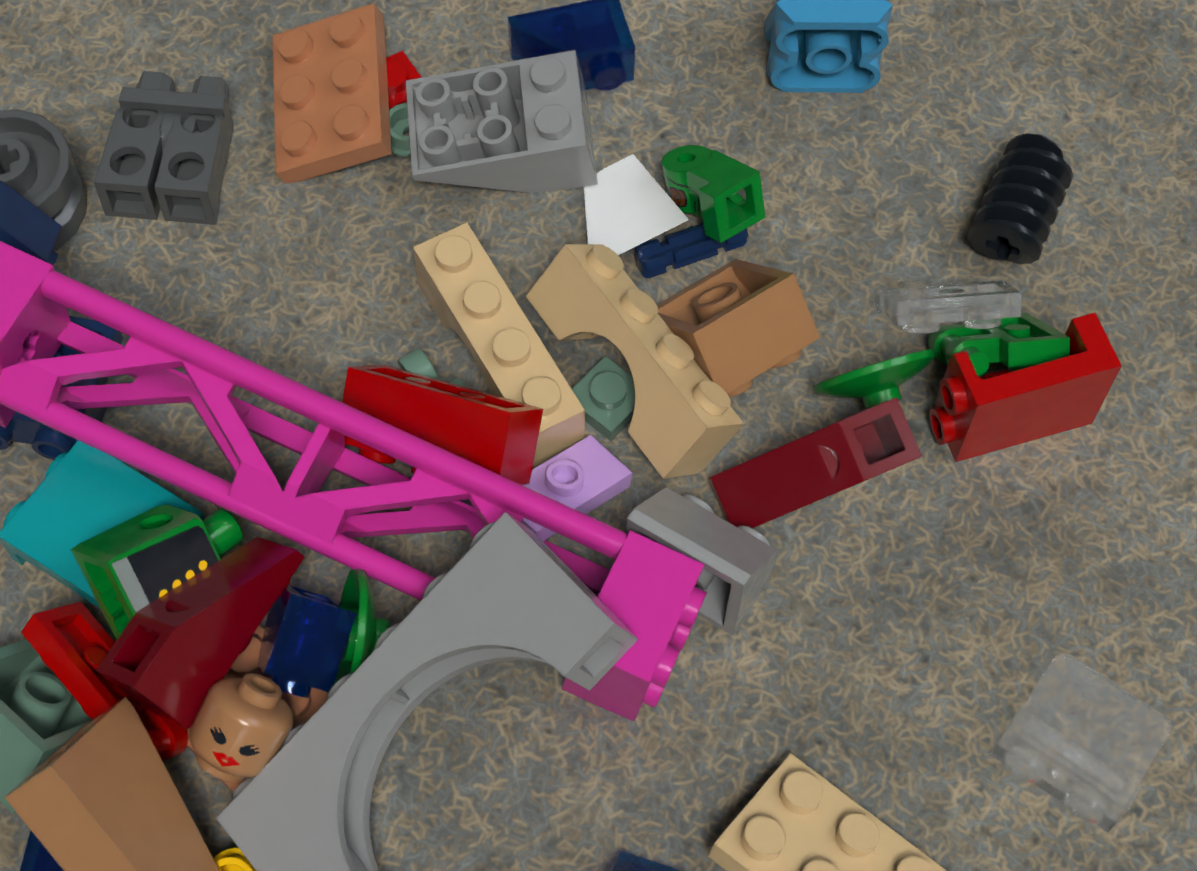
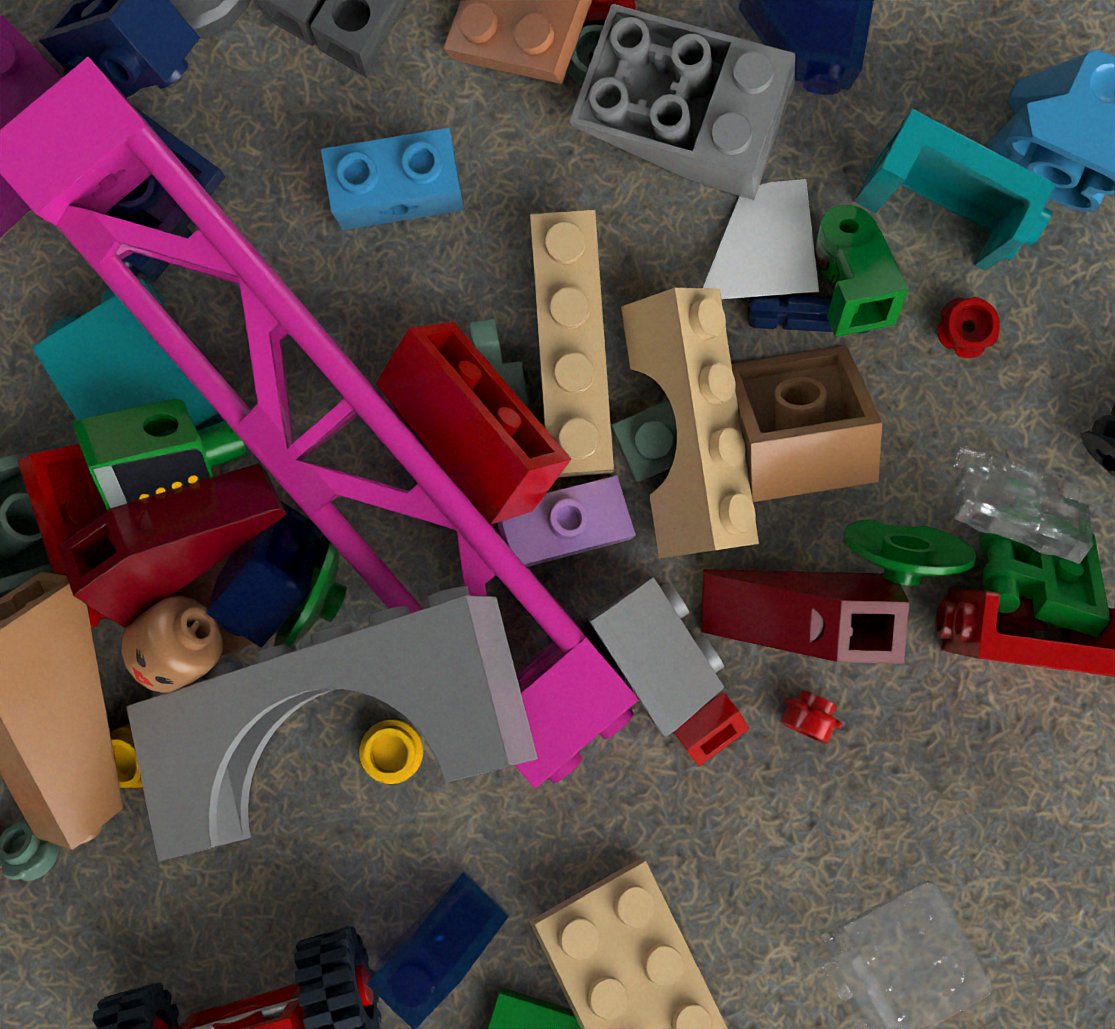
camera: 25 degrees right, 25 degrees up
none -> dark azure brick [321,128,465,230]
none -> yellow plate [359,719,424,784]
none -> red plate [673,692,749,767]
none -> red plate [780,690,842,744]
none -> teal panel [854,109,1056,271]
none -> red plate [937,297,1000,358]

